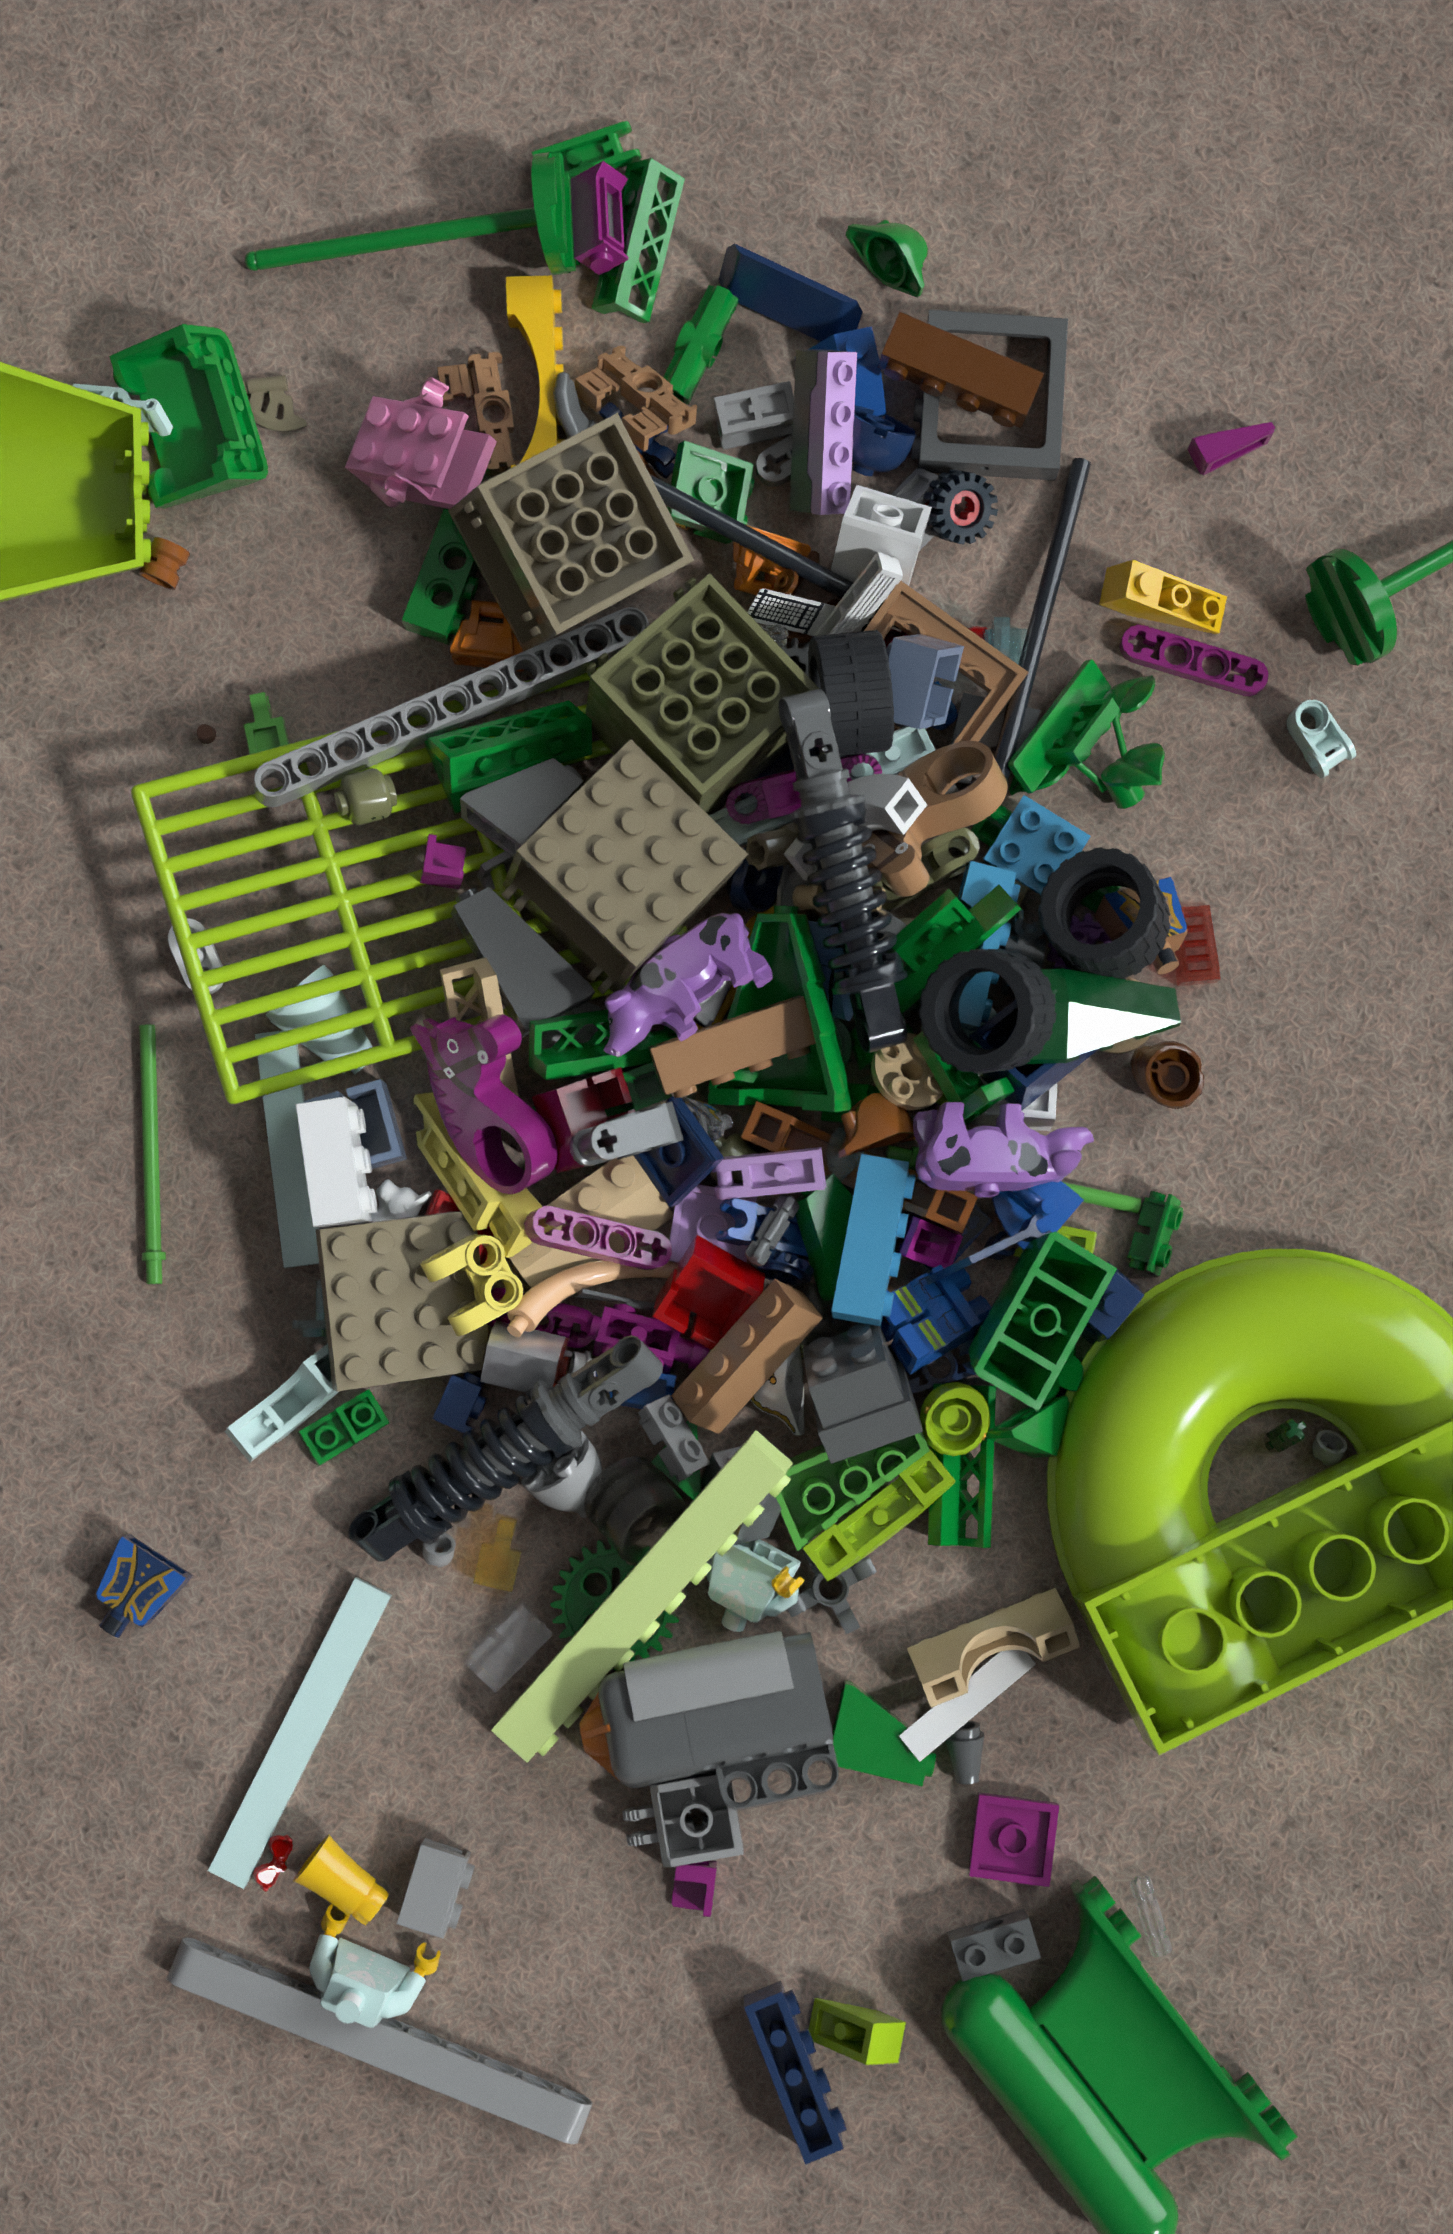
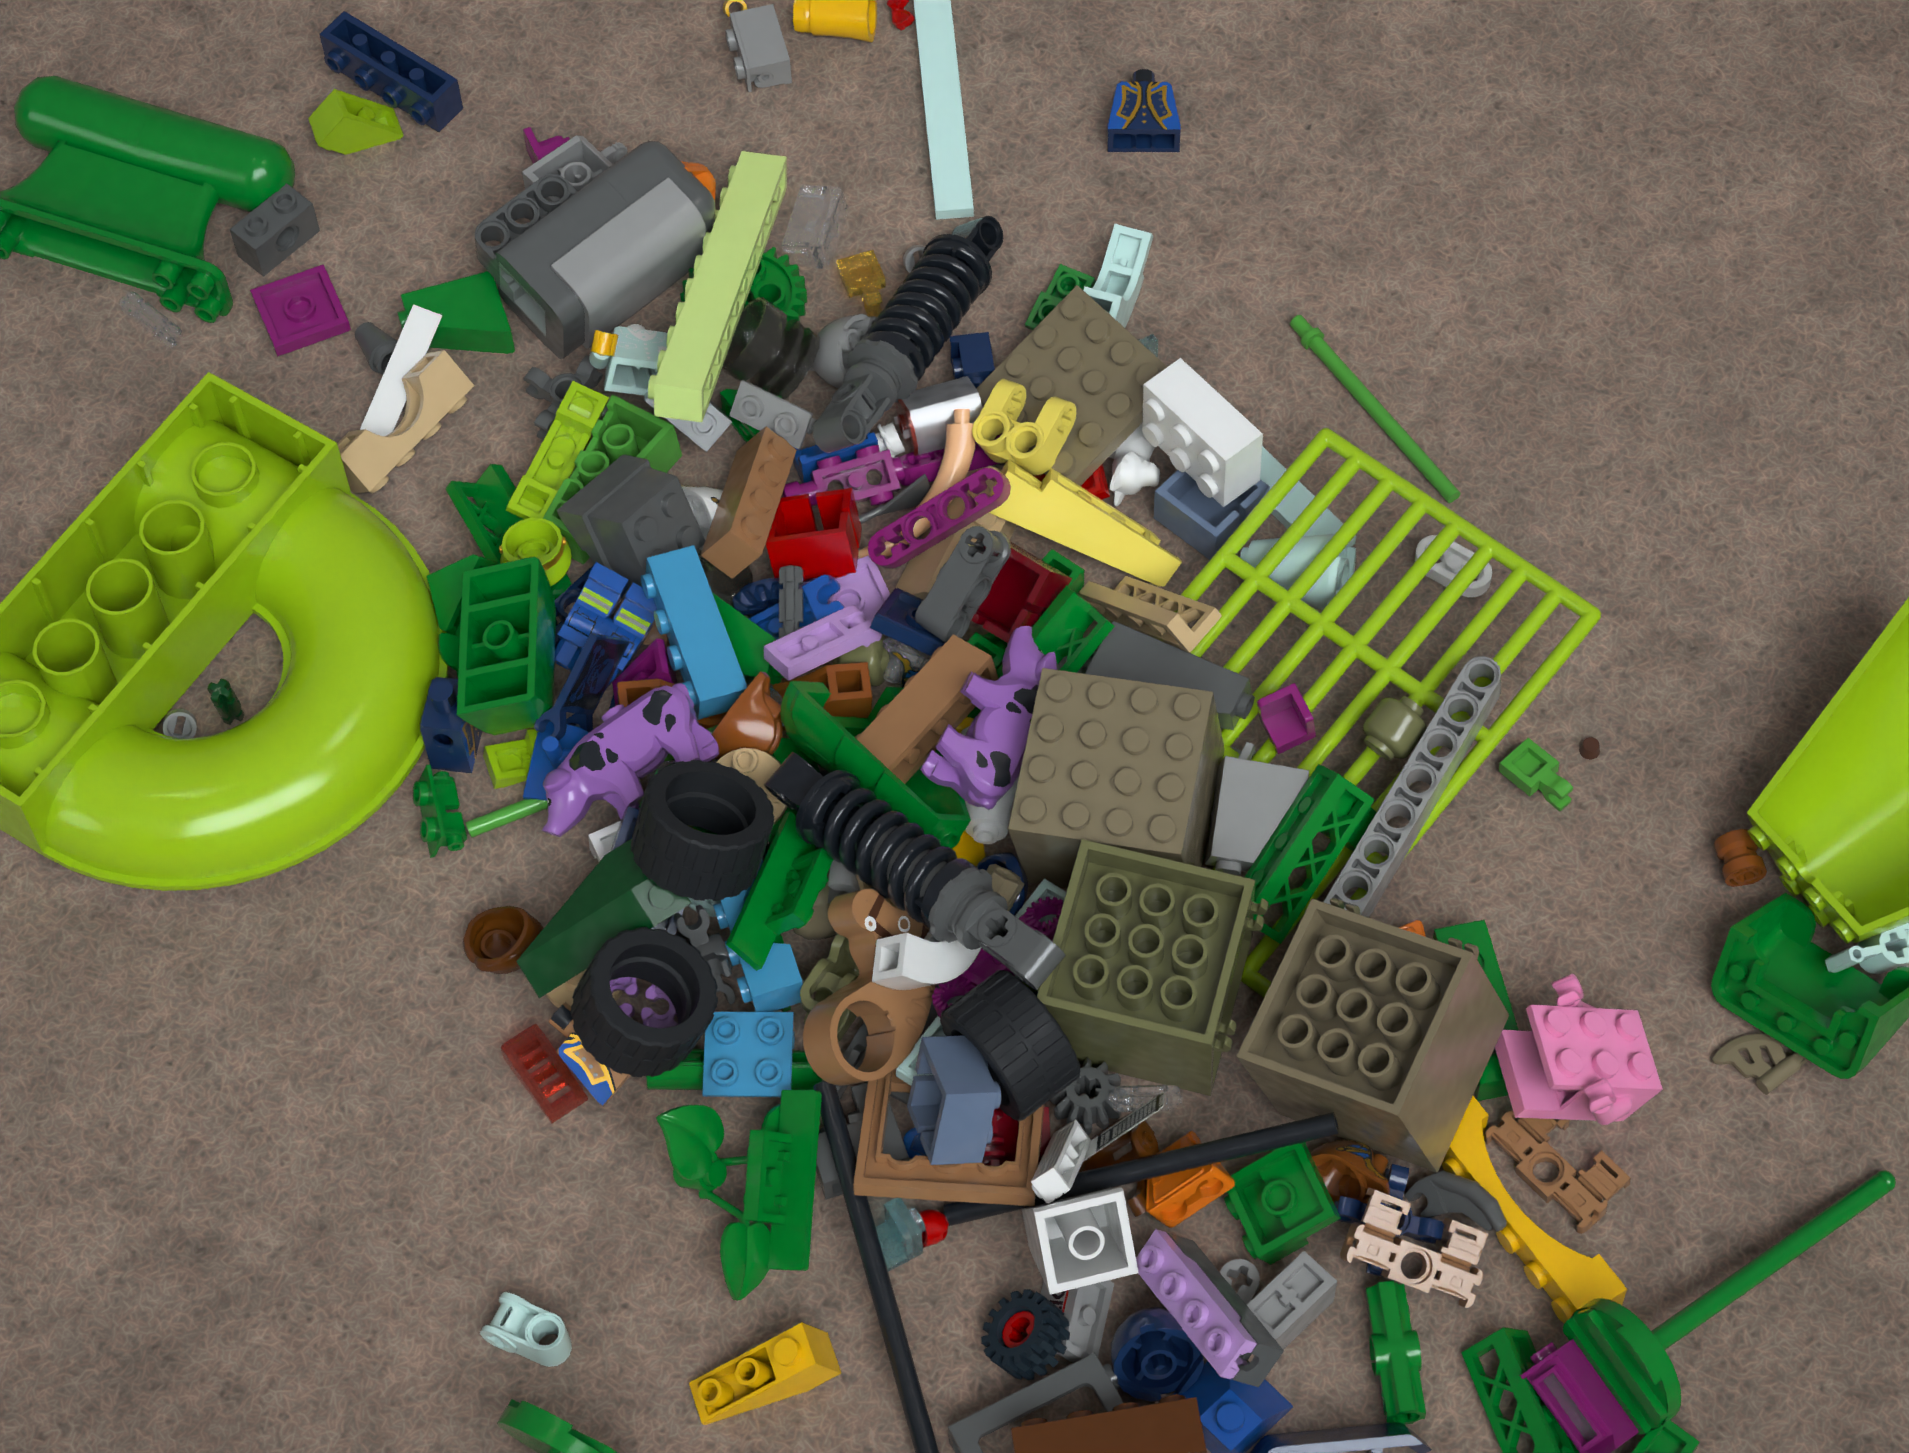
camera: 150 degrees right, 25 degrees down
magenta animal [410,1014,557,1194] -> none
magenta beam [1119,625,1269,697] -> none

